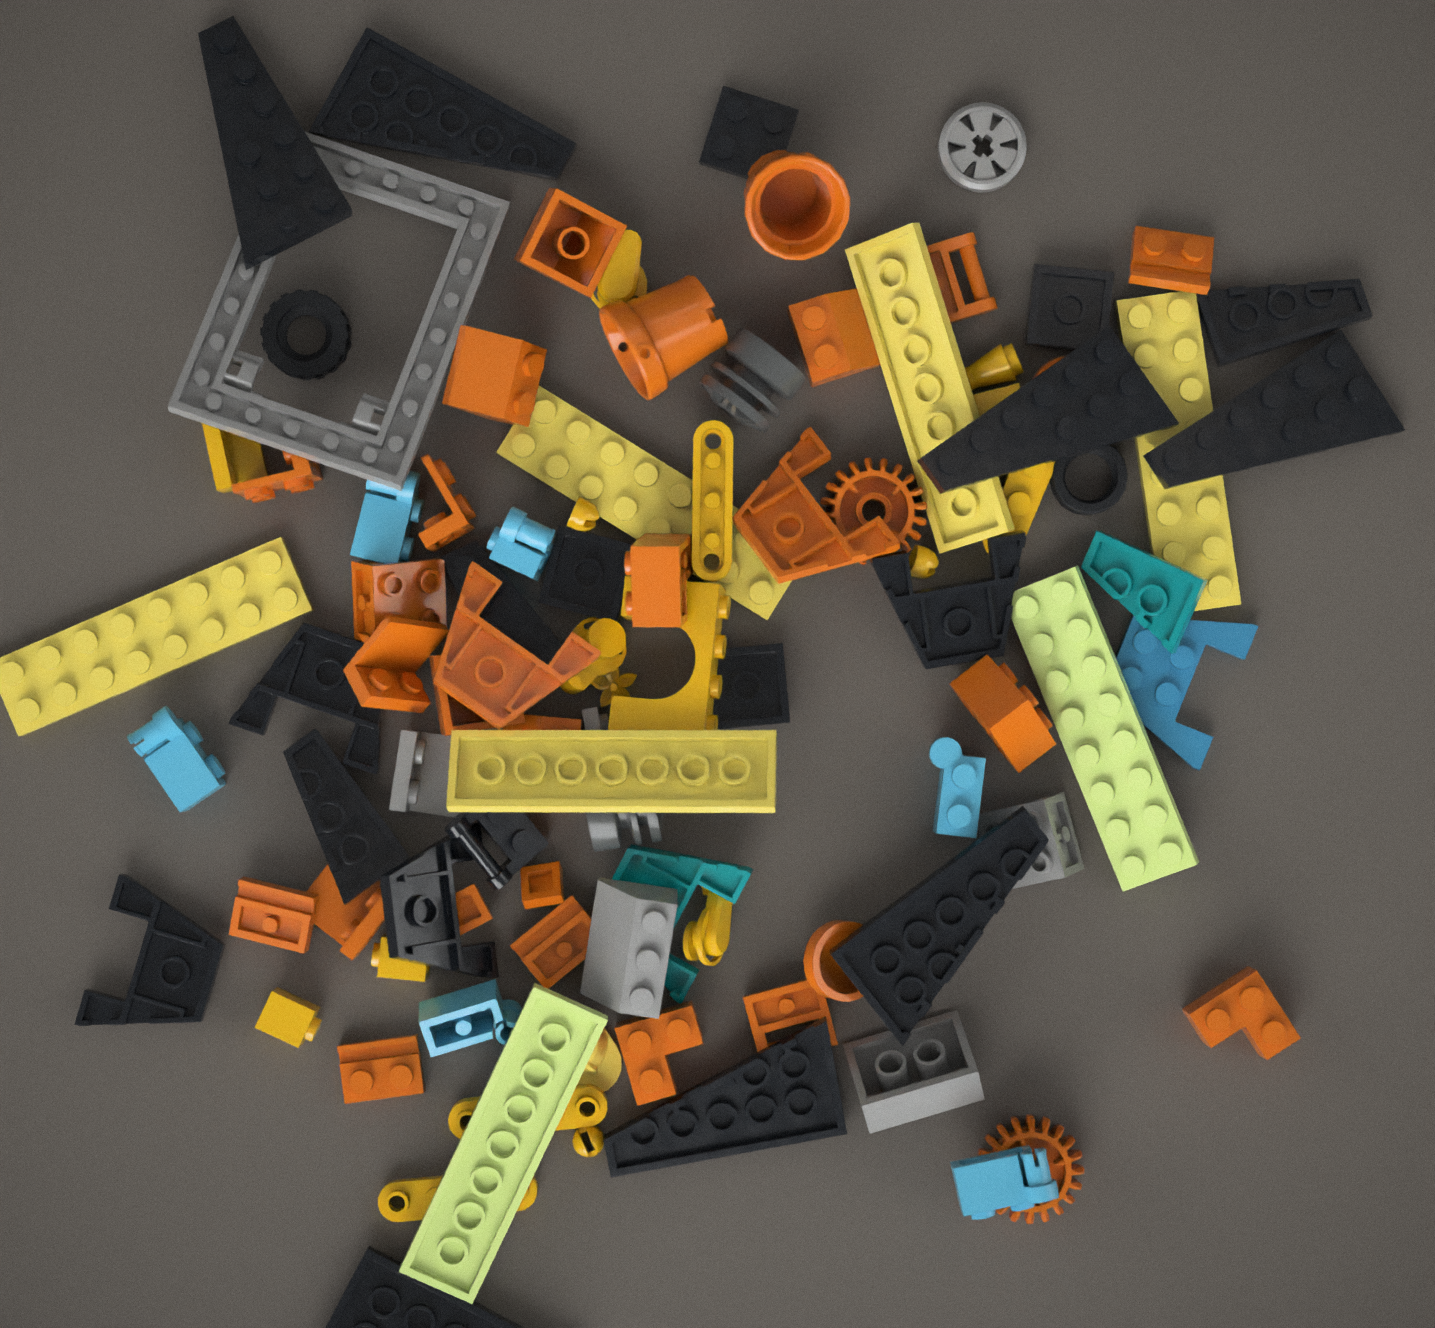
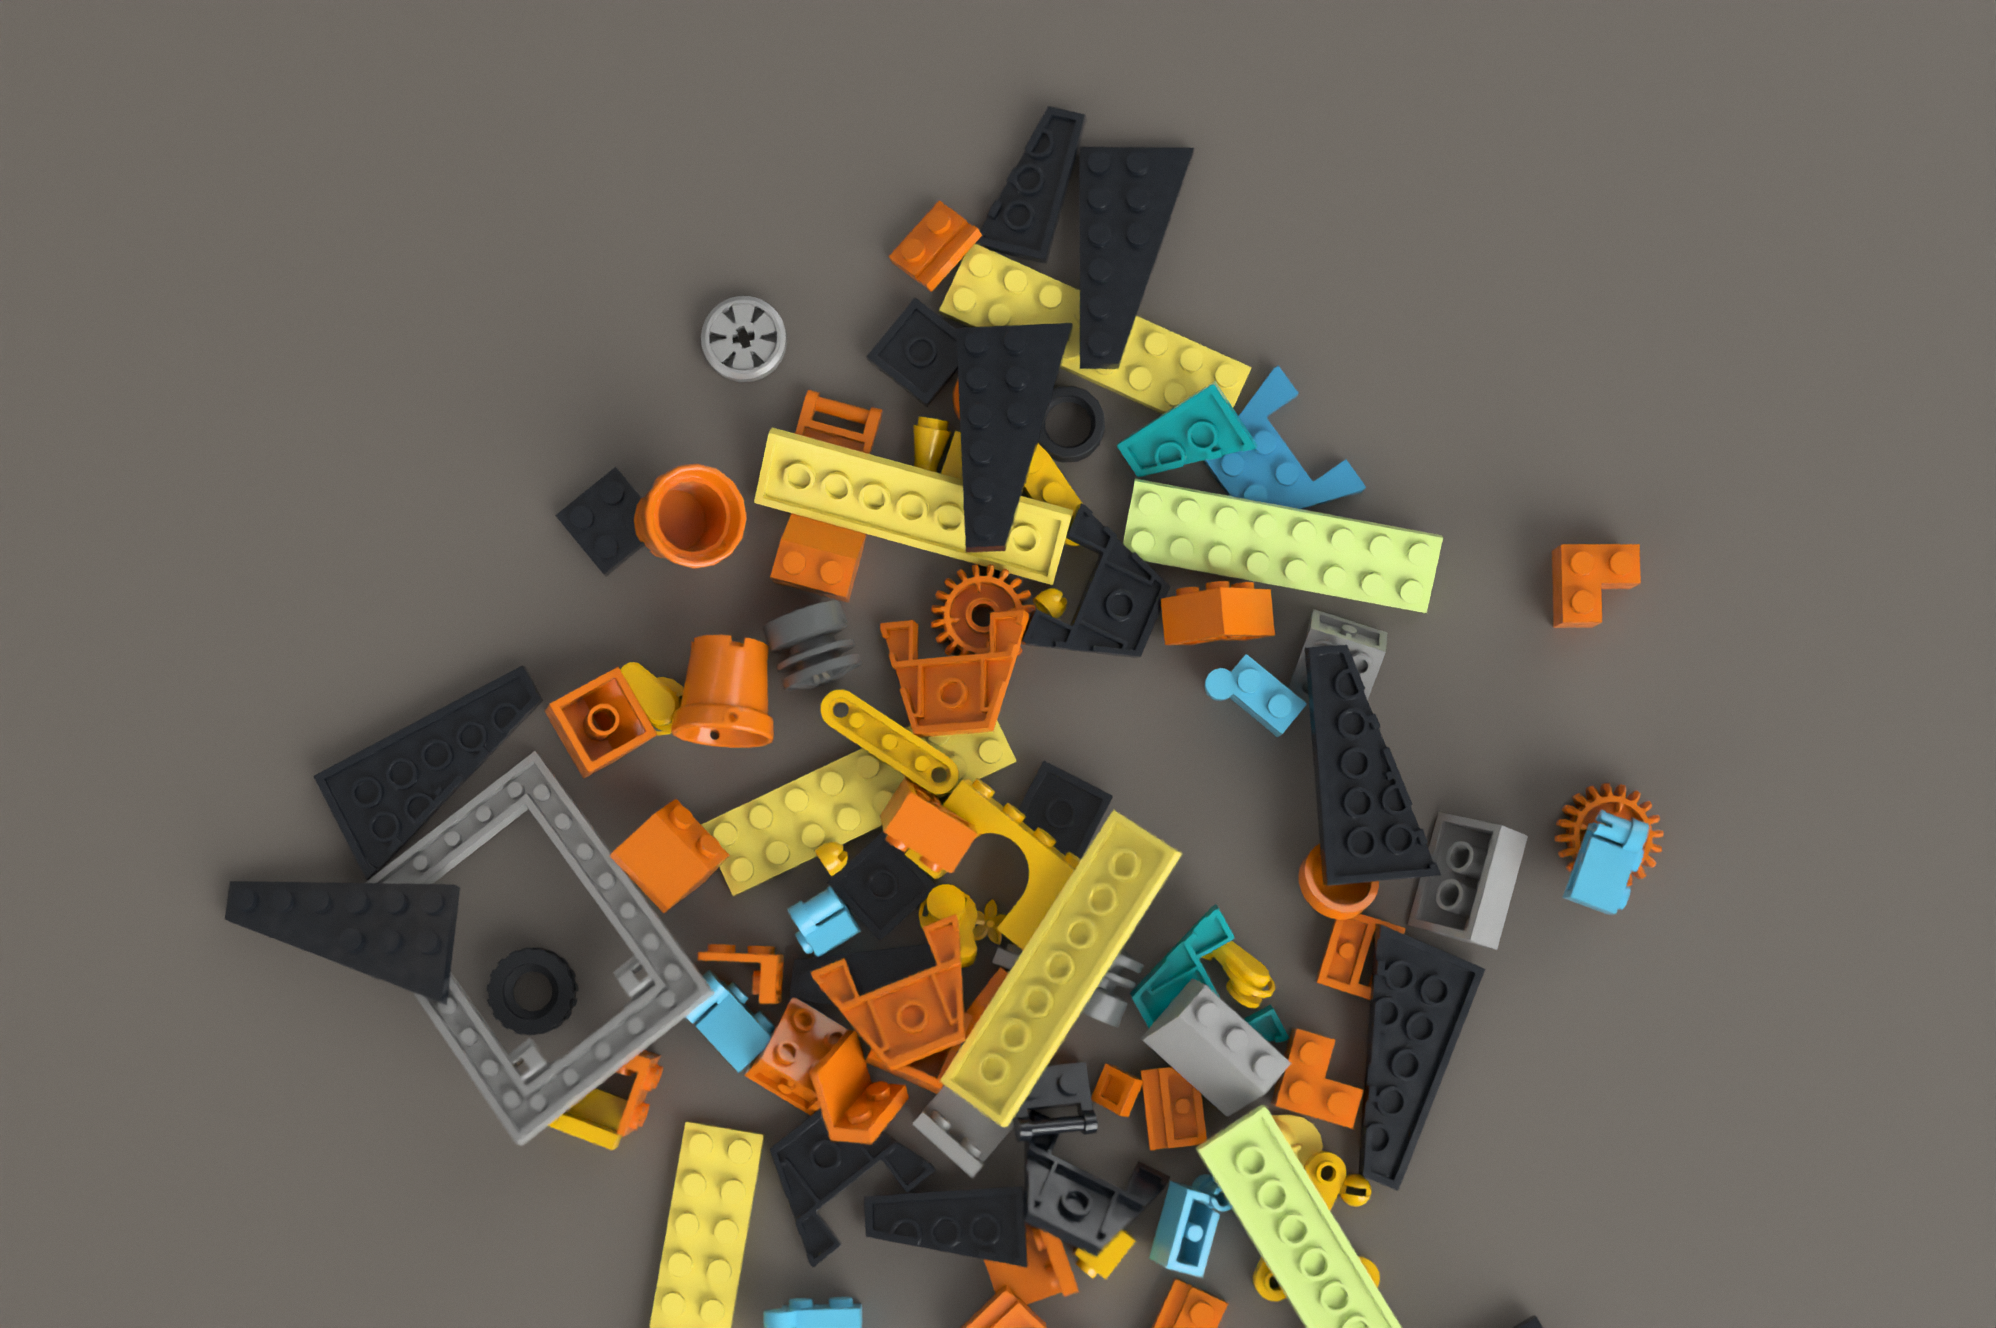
camera: 60 degrees left, 5 degrees down
orange plate [455,883,493,936] -> none

